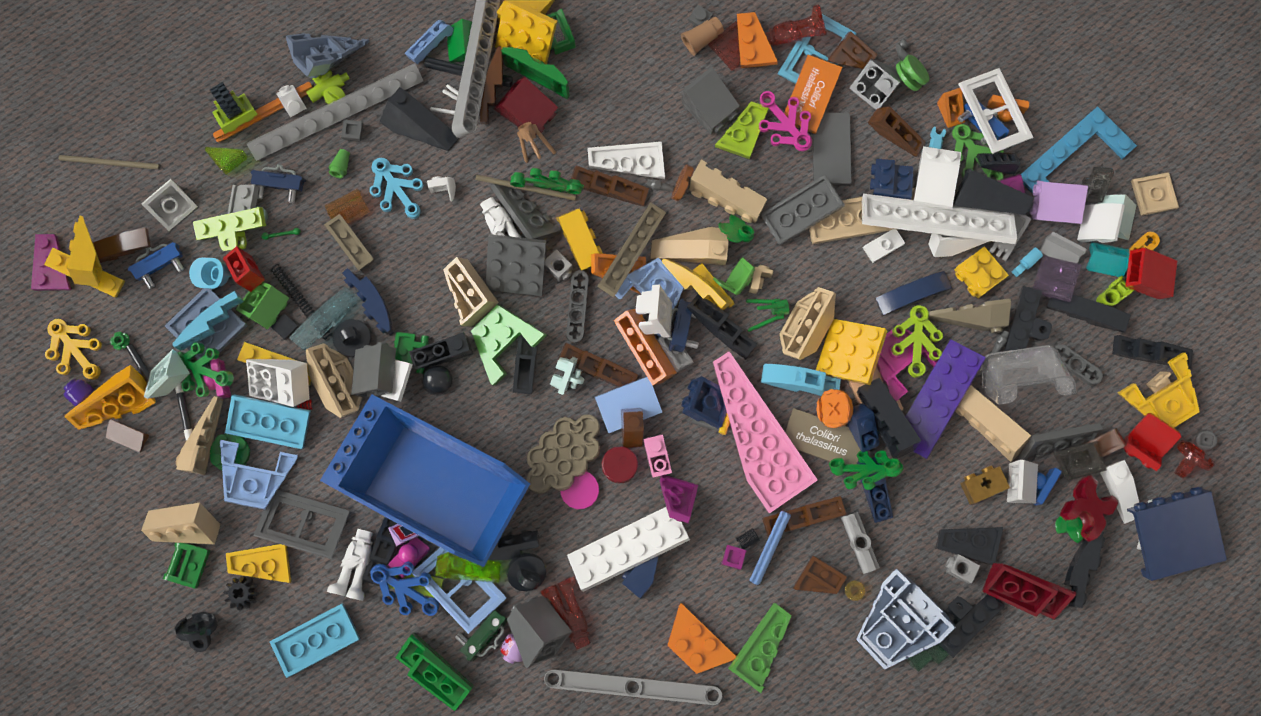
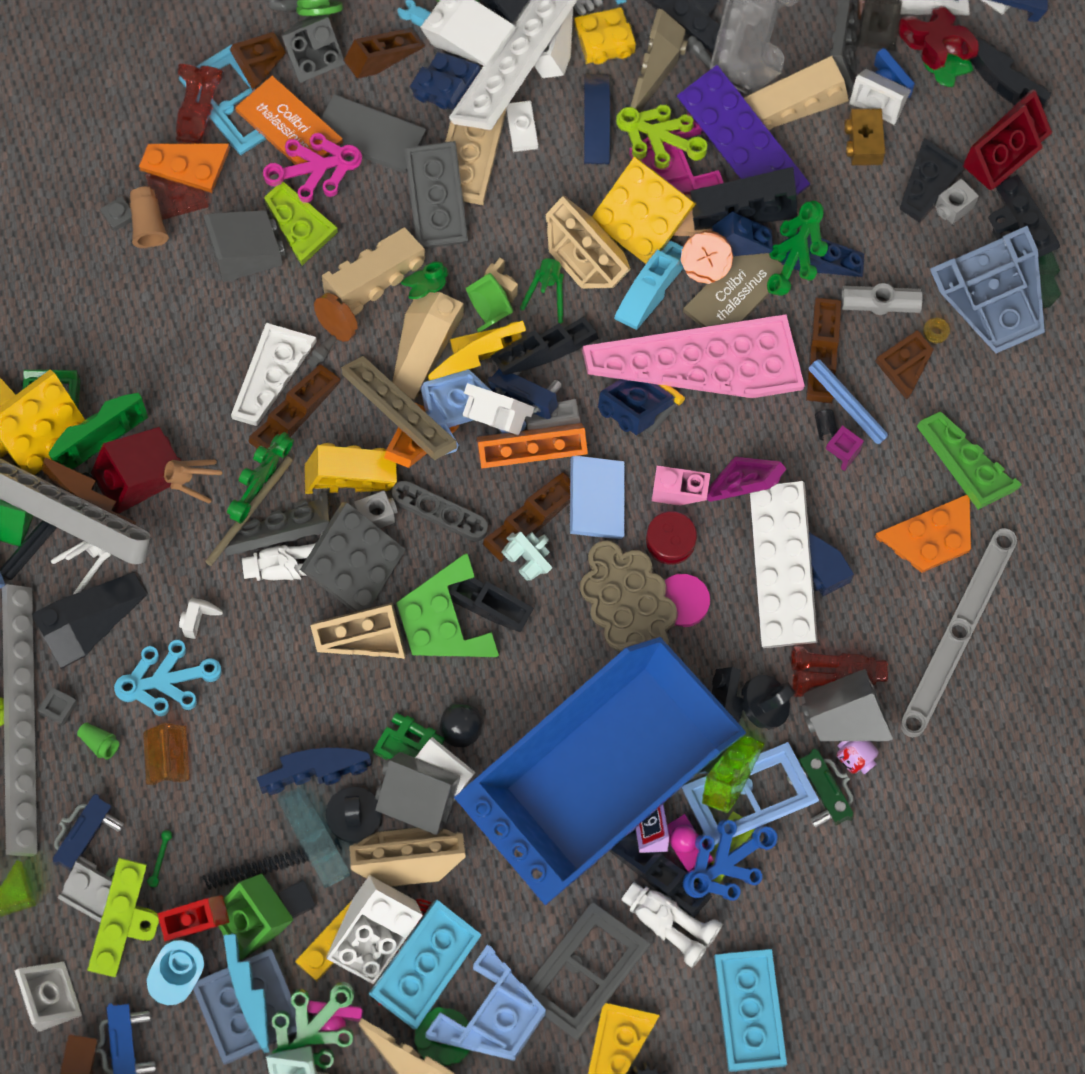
camera: 70 degrees left, 10 degrees down
dark tan plate [324,214,374,271] -> none
green slope [395,632,474,711] -> none
black slope [409,332,473,370] -> none
reddish brown slope [621,408,644,448] -> none

